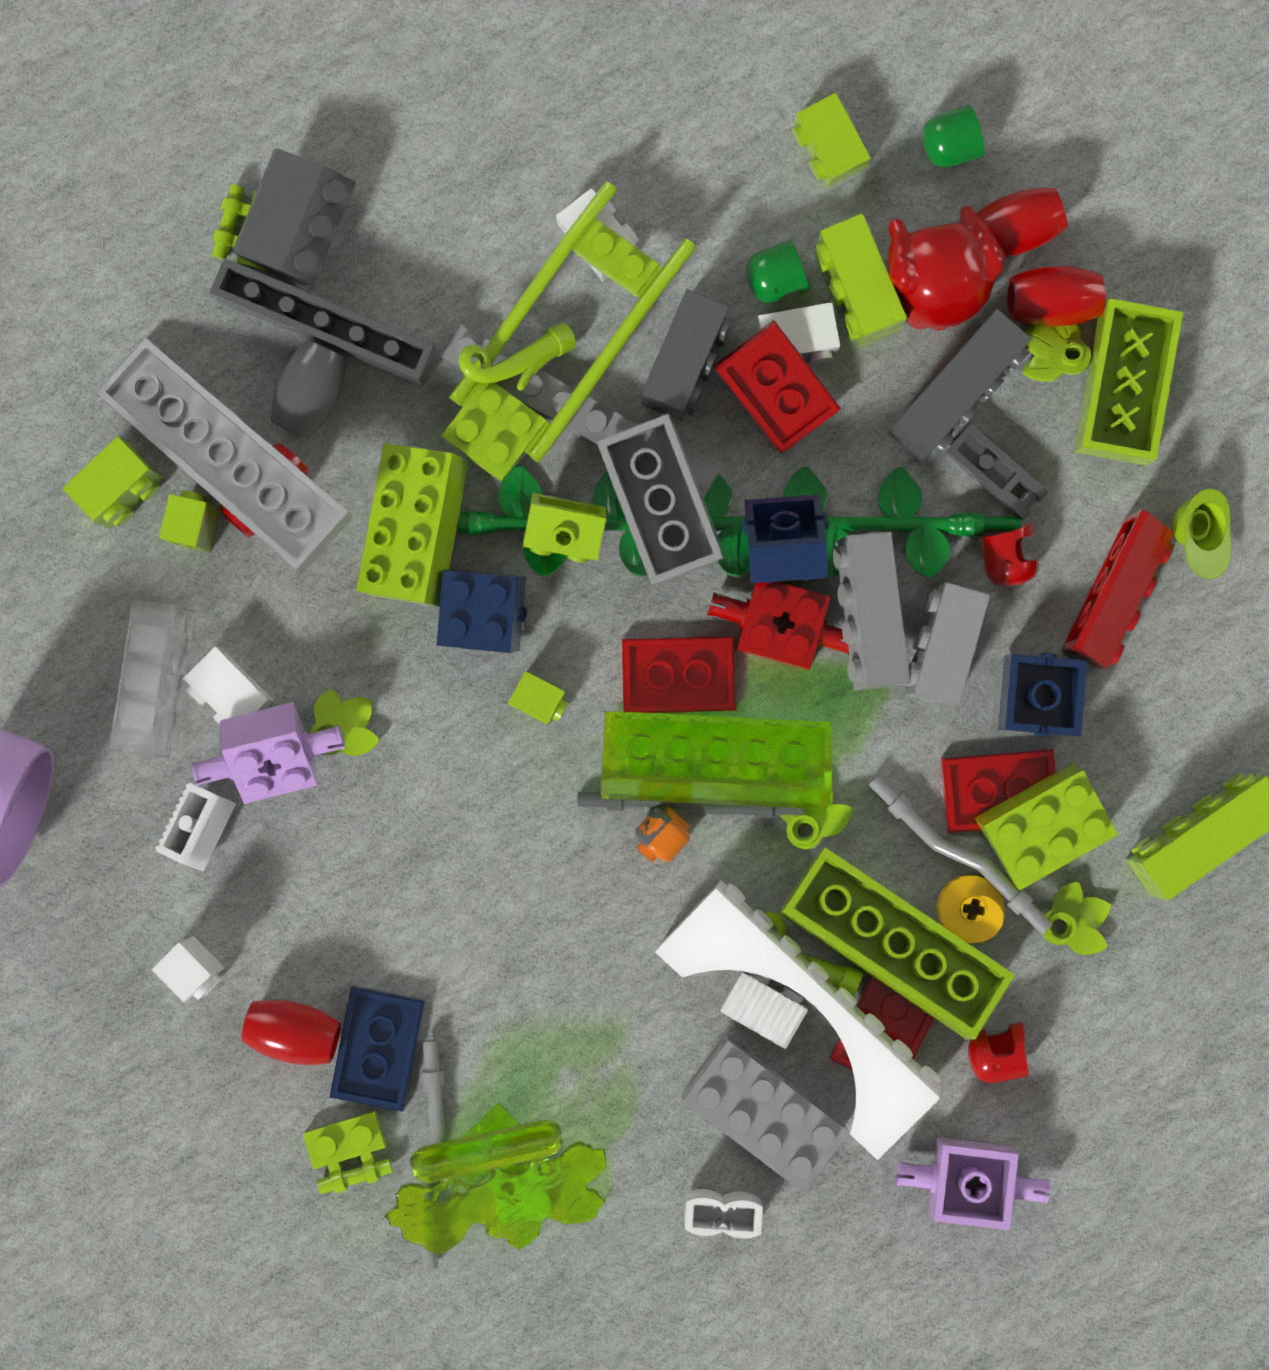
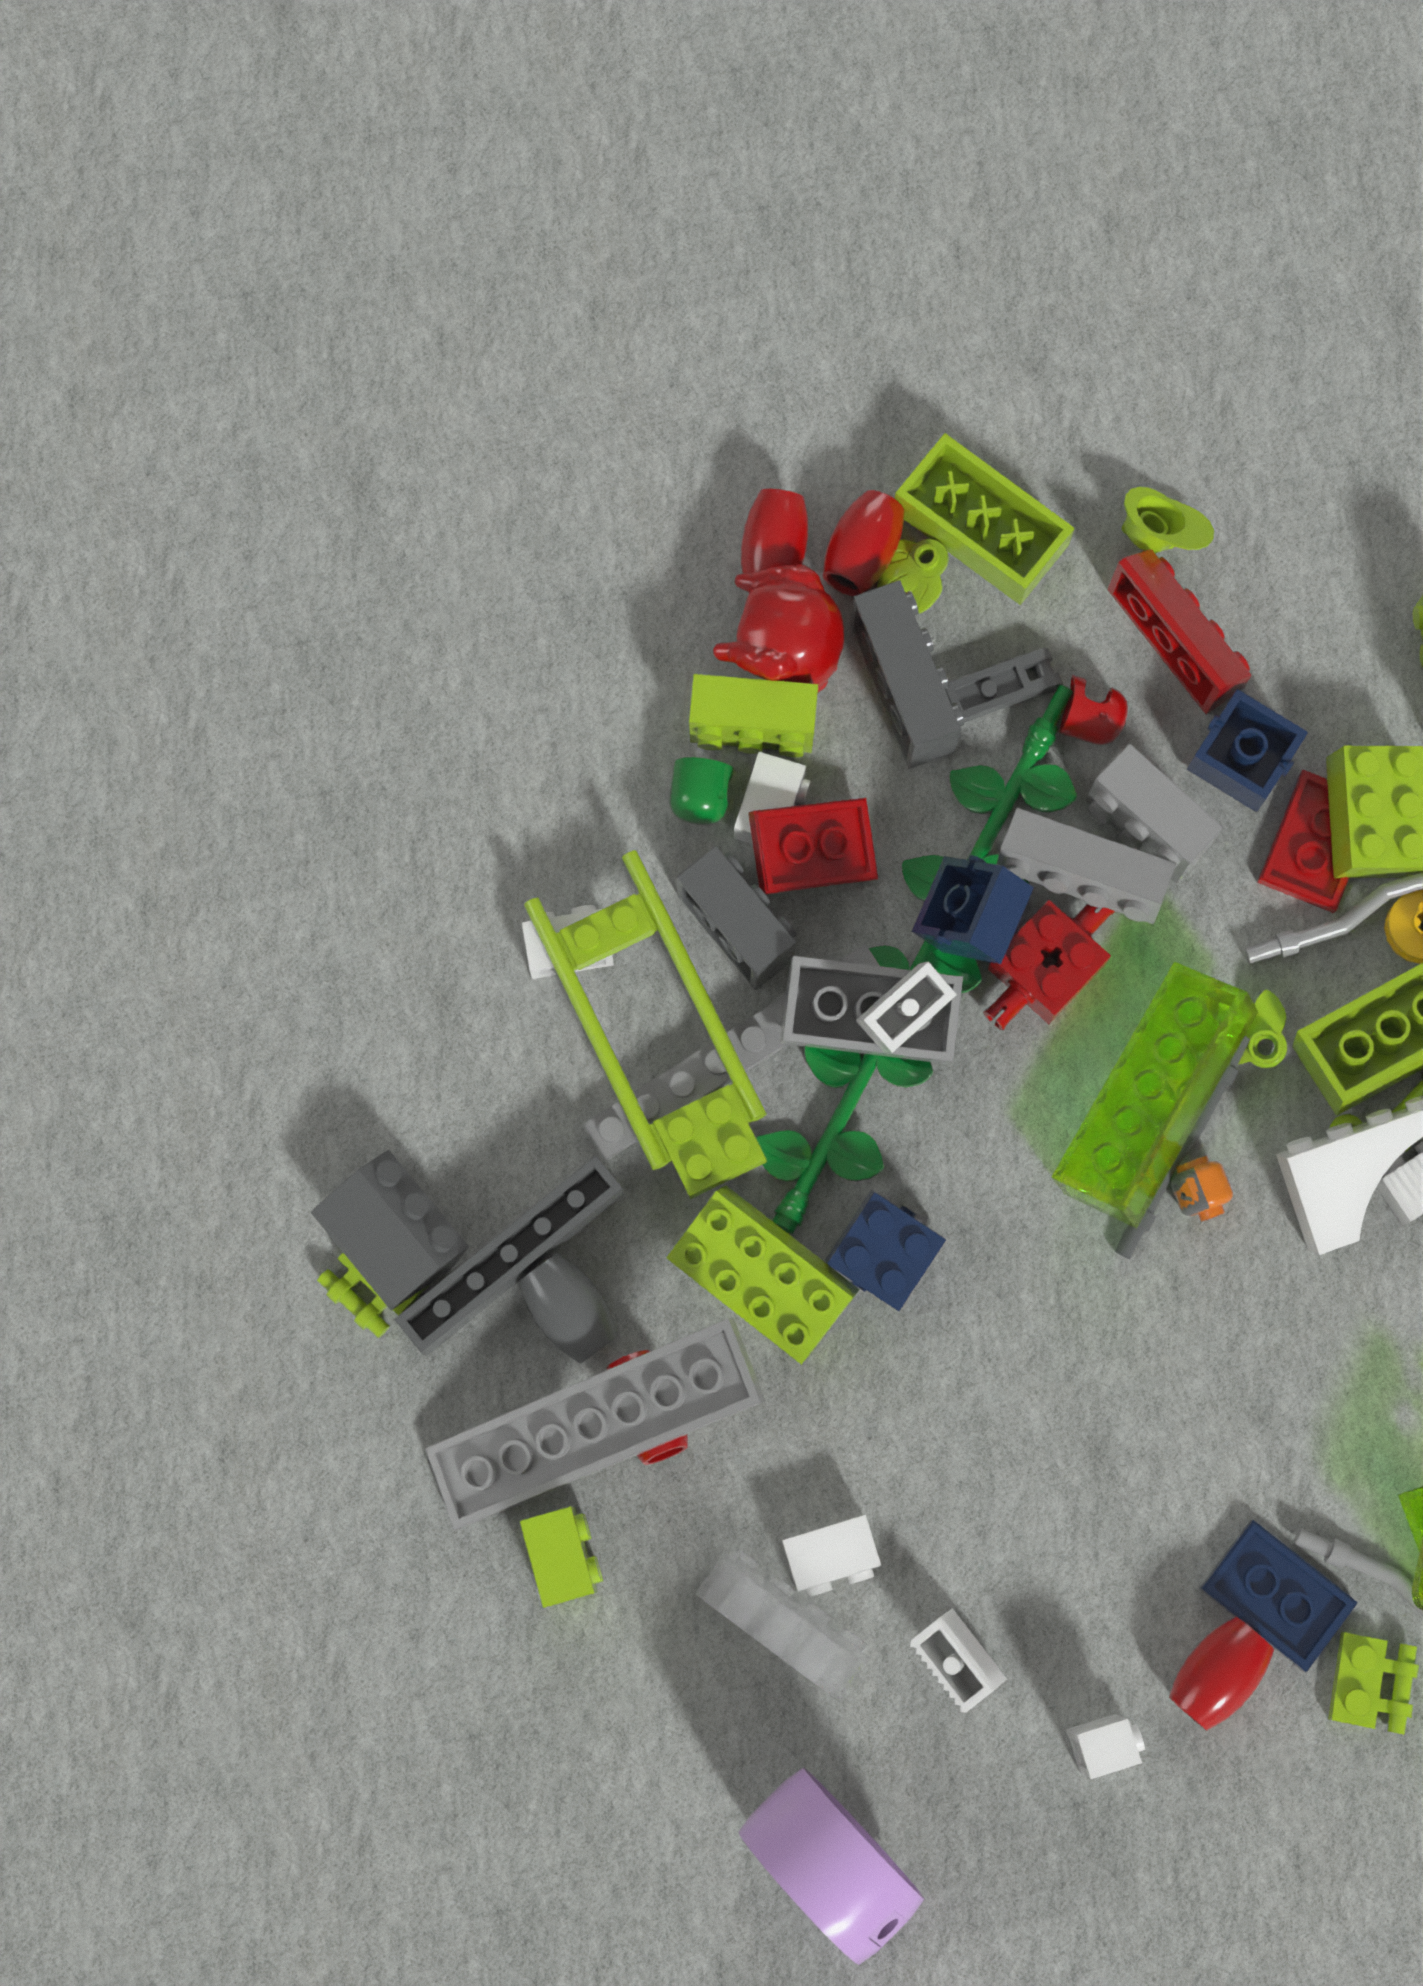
camera: 60 degrees left, 10 degrees down
lime brick [159,490,220,553] -> none
lavender brick [191,702,346,804] -> none
lime plate [309,689,380,757] -> none
lime plant [459,322,576,391] -> none
lime brick [508,671,569,725] -> none
lime brick [523,493,607,563] -> none
red tile [622,636,736,714] -> none
lime brick [792,93,871,188] -> none
green helmet [922,105,985,168] -> none
none -> white brick [856,962,957,1053]

